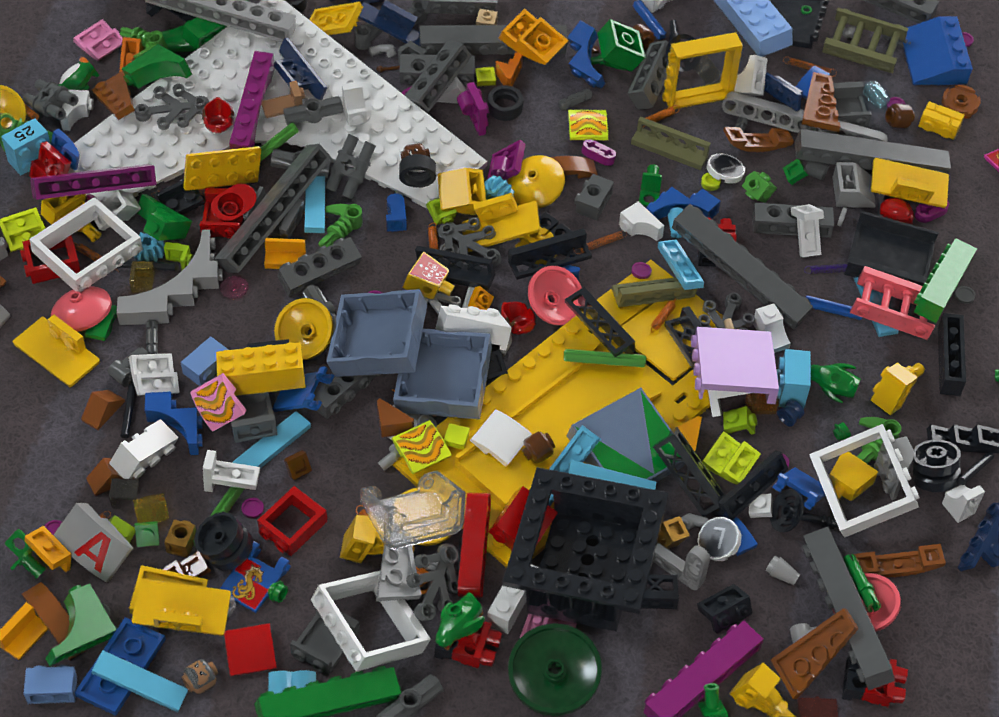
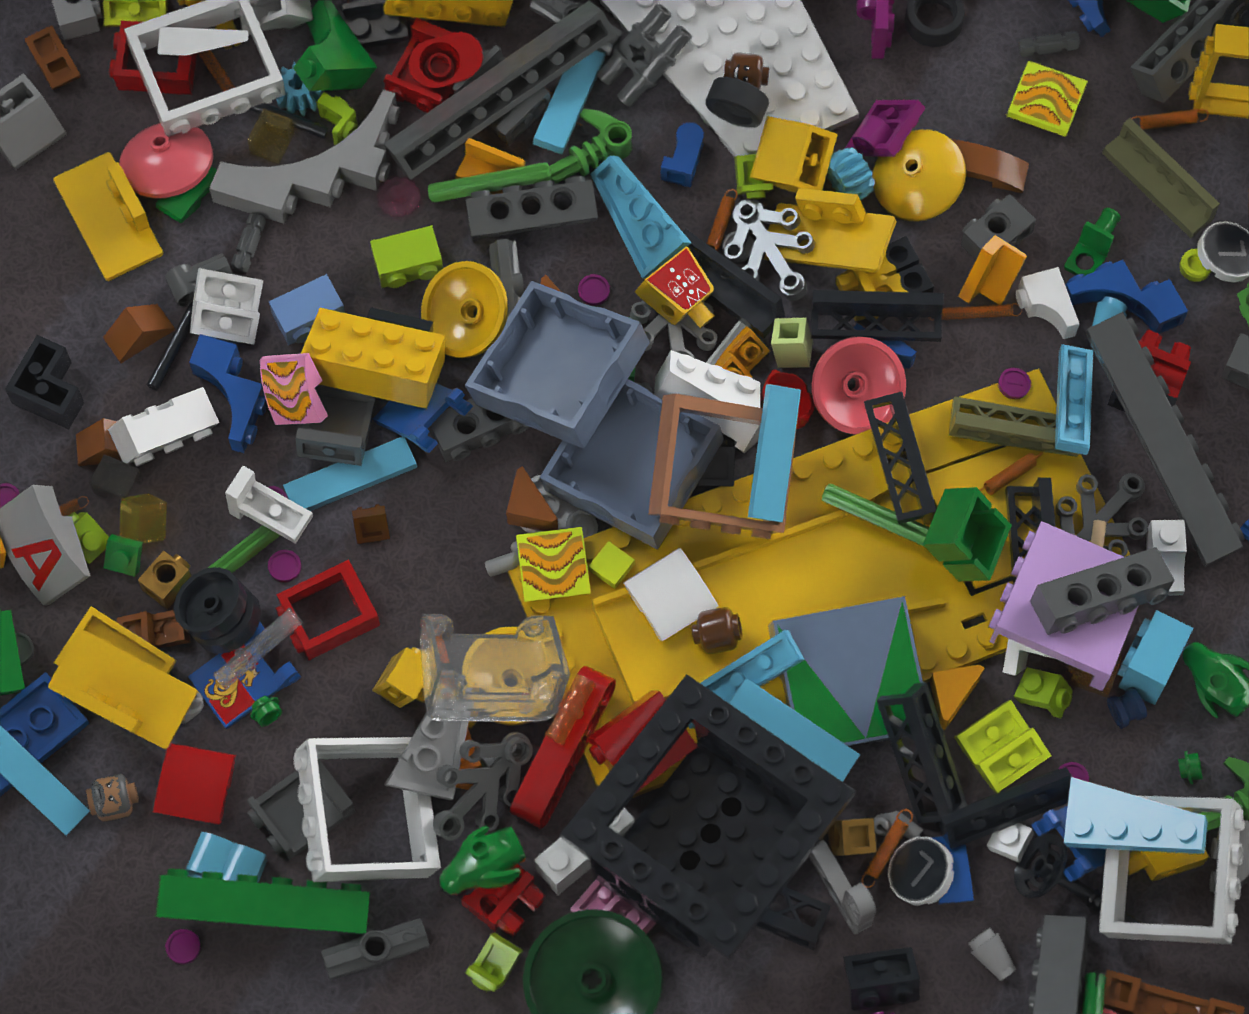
camera: 25 degrees right, 15 degrees up
magenta beam [581,140,616,166] -> none
none -> black brick [5,335,85,430]
none -> white sticker [158,27,249,56]
none -> clear pin [213,607,303,689]
none -> lime brick [370,226,443,288]
none -> bright green axle [428,162,551,202]
none -> lime bracket [465,932,523,991]
none -> clear orange pin [544,675,596,745]
none -> medium azure wing [590,156,691,279]
none -> nougat window [648,393,798,539]
none -> medium azure tile [748,384,801,522]
none -> yellowish green brick [771,318,813,368]
none -> orange piece [861,809,913,888]
none -> green piece [923,487,1012,581]
none -> light orange panel [958,235,1027,305]
none -> dark grey brick [1030,547,1175,635]
none -> medium azure wing [1064,777,1208,854]

